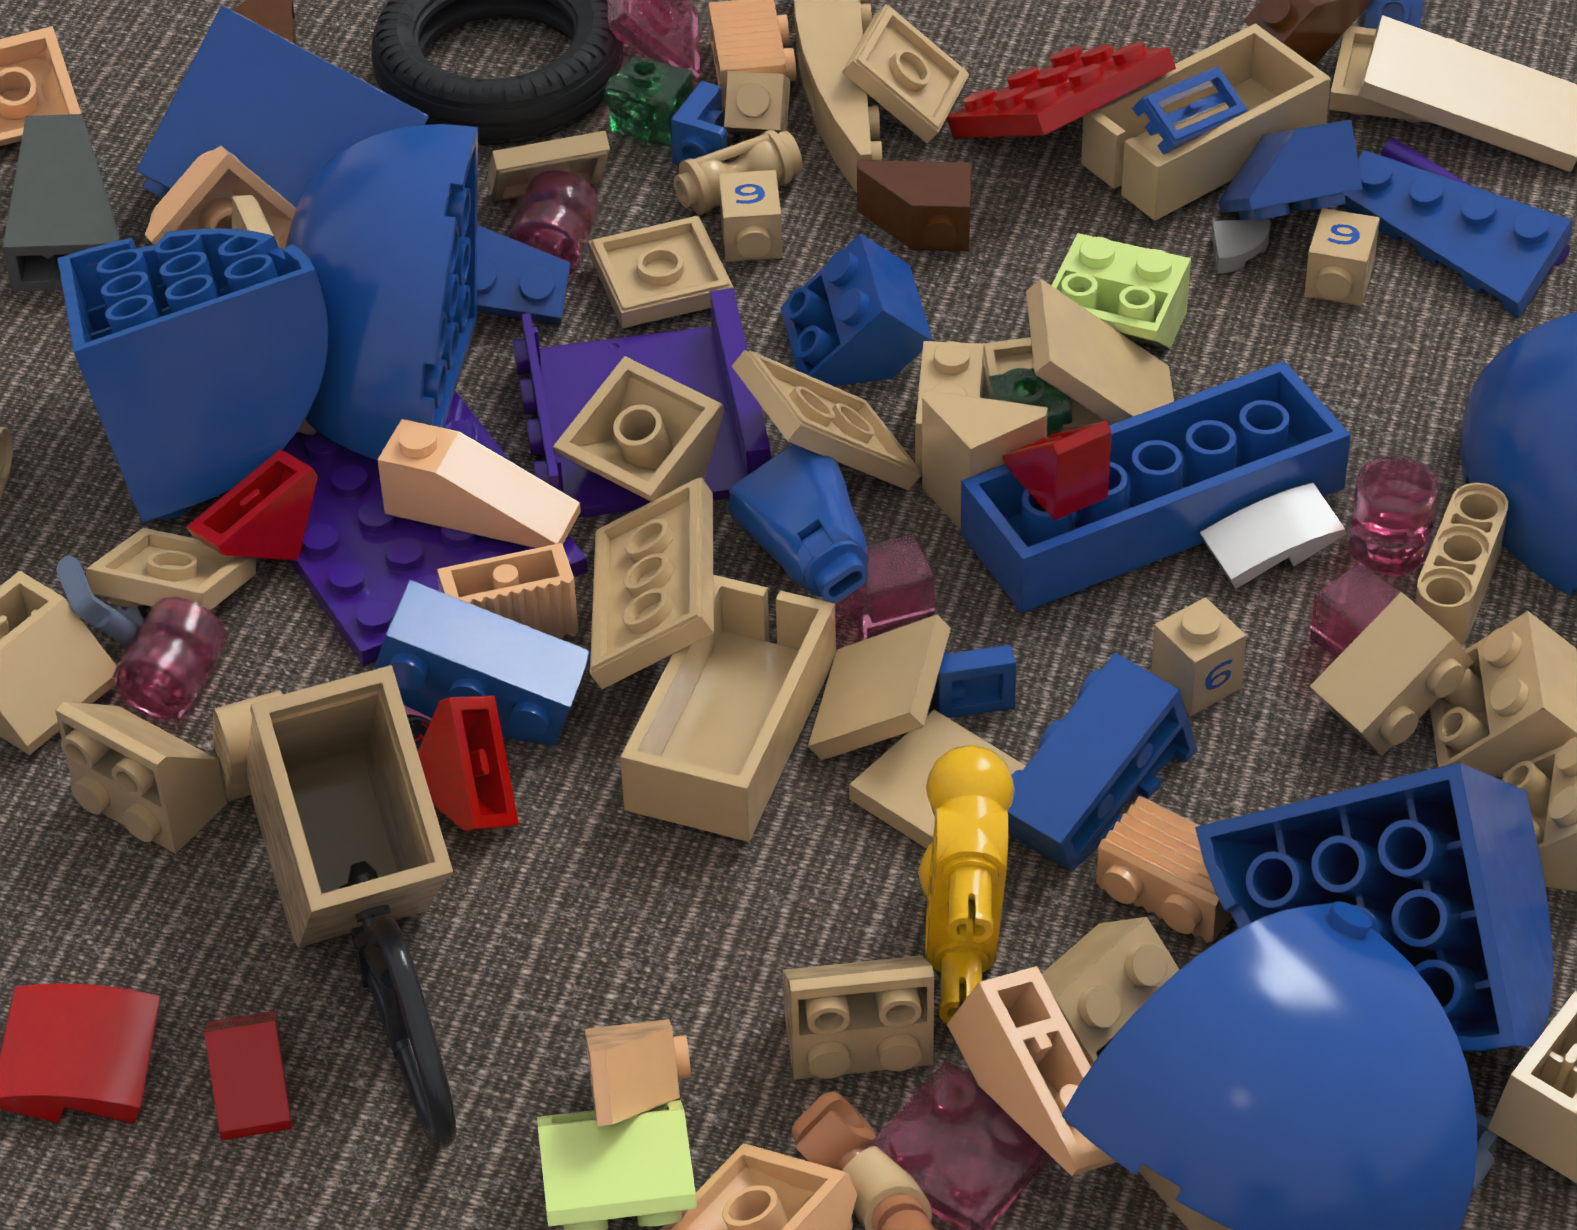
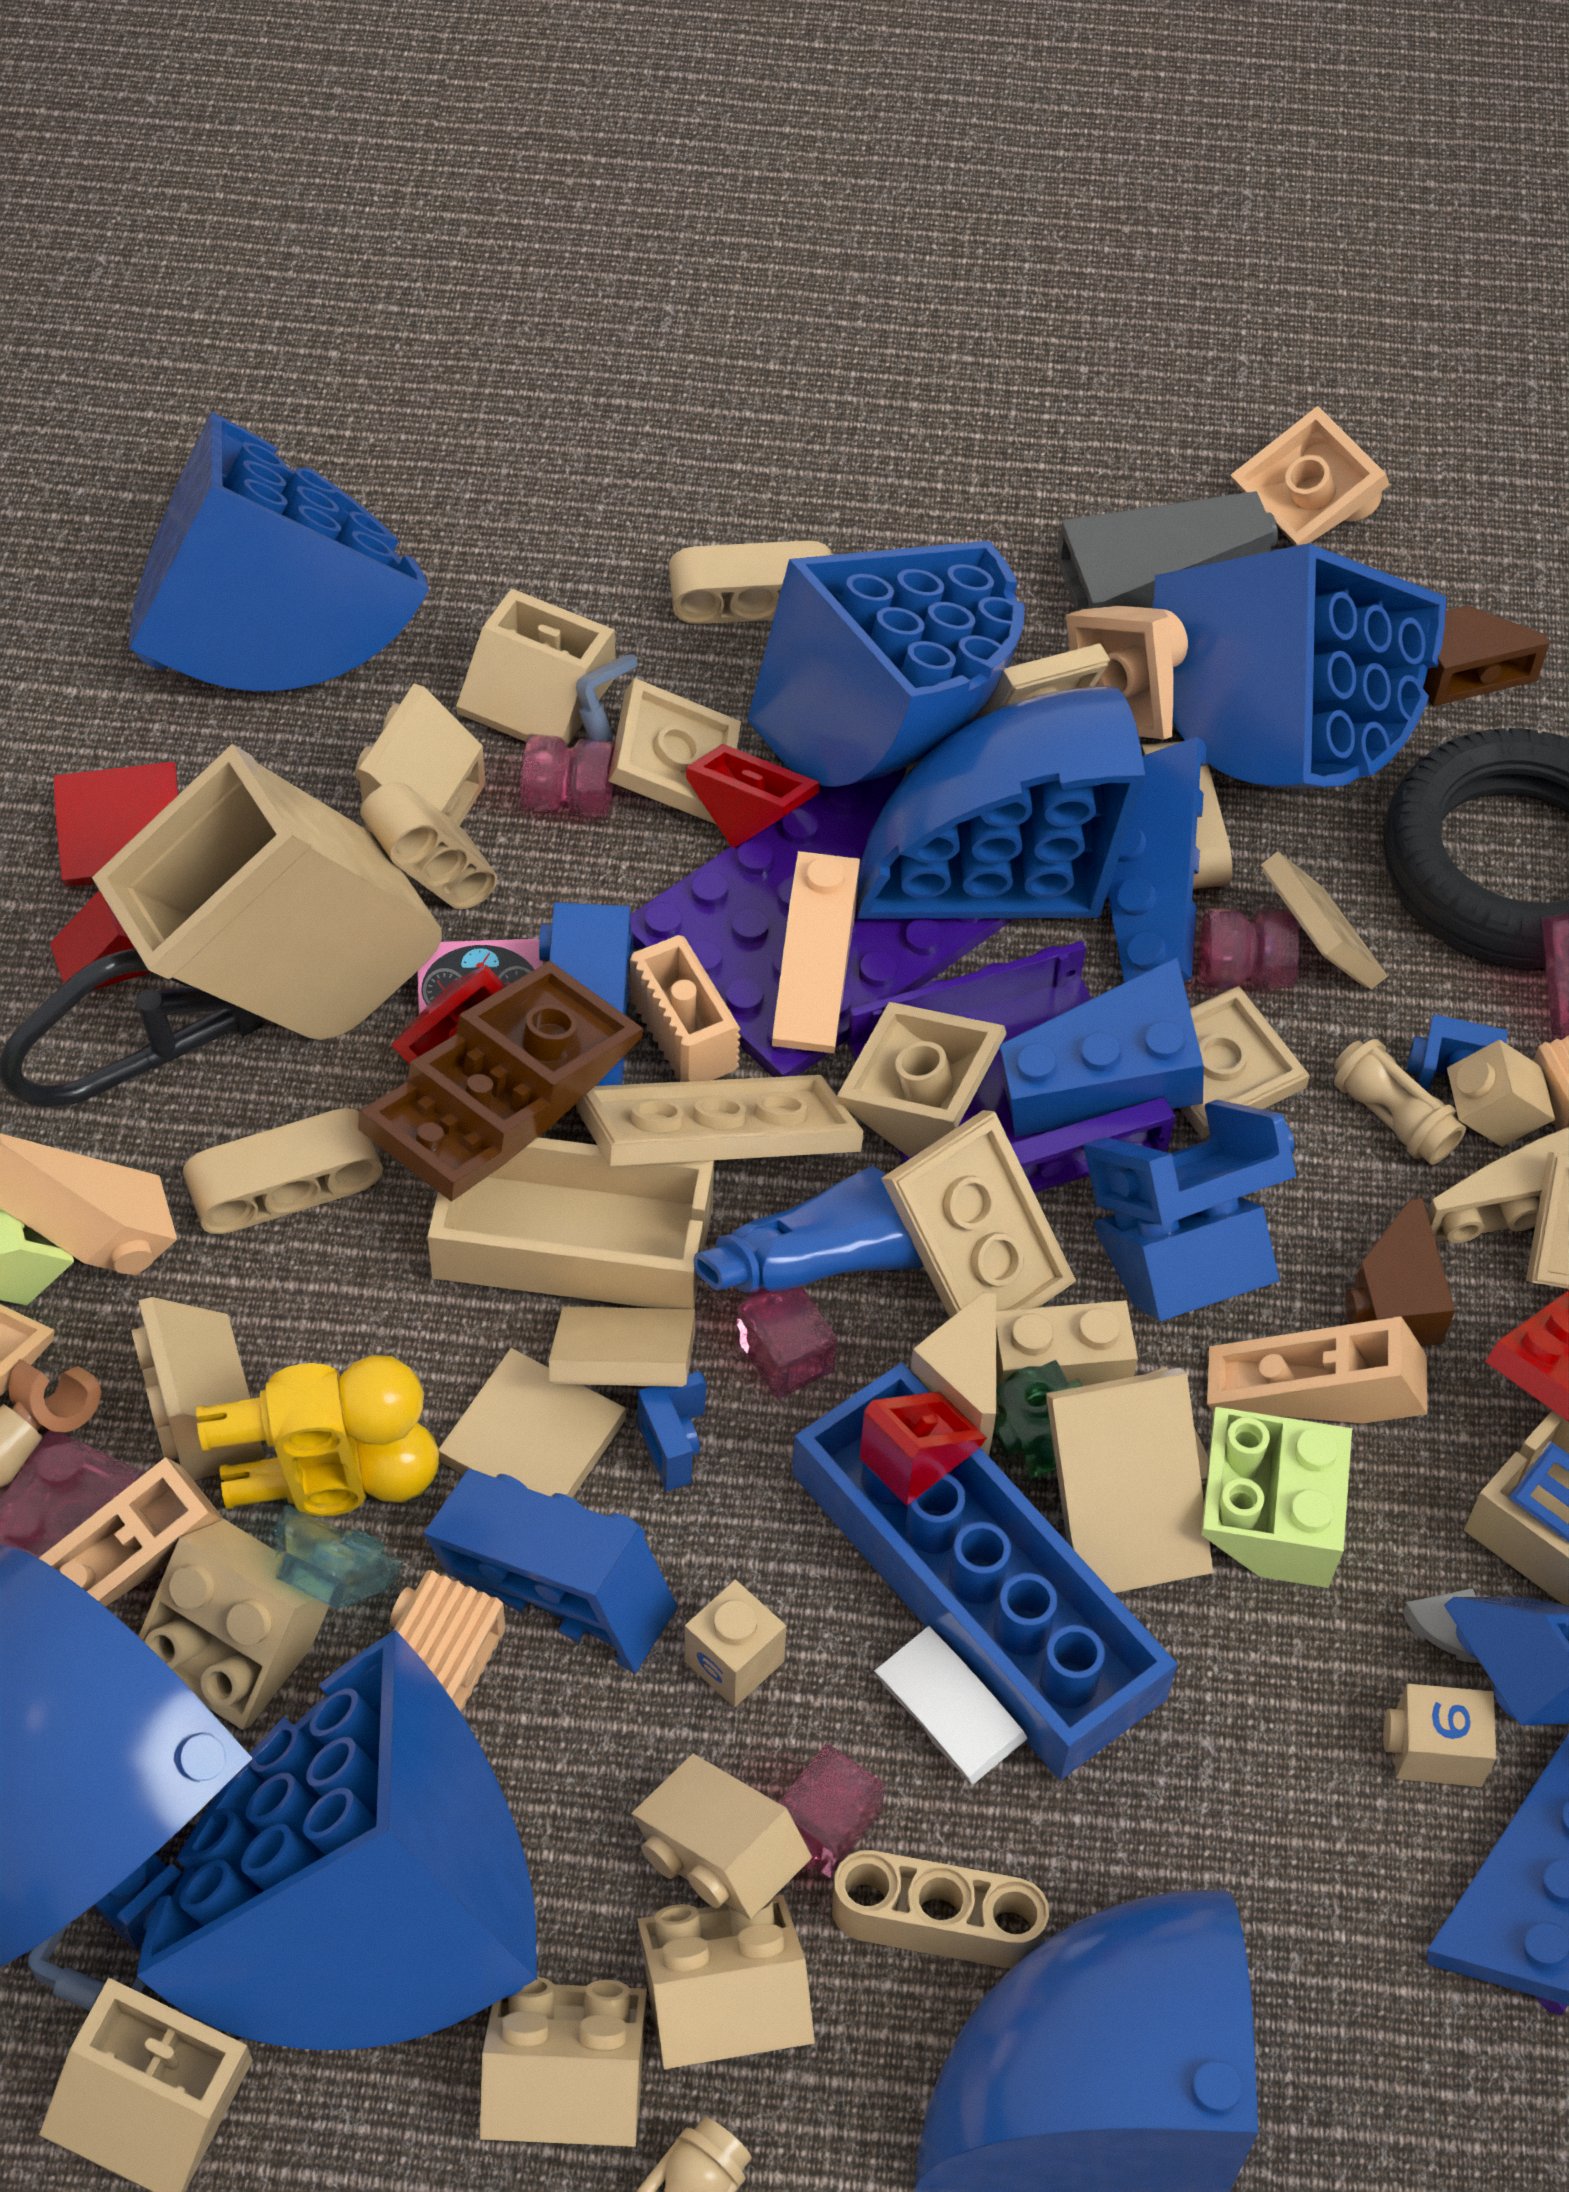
camera: 75 degrees right, 10 degrees up
clear green brick [604,55,693,147] -> none
tan brick [719,170,783,262] -> none
clear pink wheel [1349,456,1439,576] -> none
none -> tan beam [183,1108,383,1234]
none -> clear light blue wing [275,1505,403,1609]
none -> reddish brown slope [358,961,643,1202]
none -> blue wedge [1000,957,1204,1137]
none -> blue panel [1083,1099,1296,1225]
none -> light nougat slope [1207,1316,1427,1424]

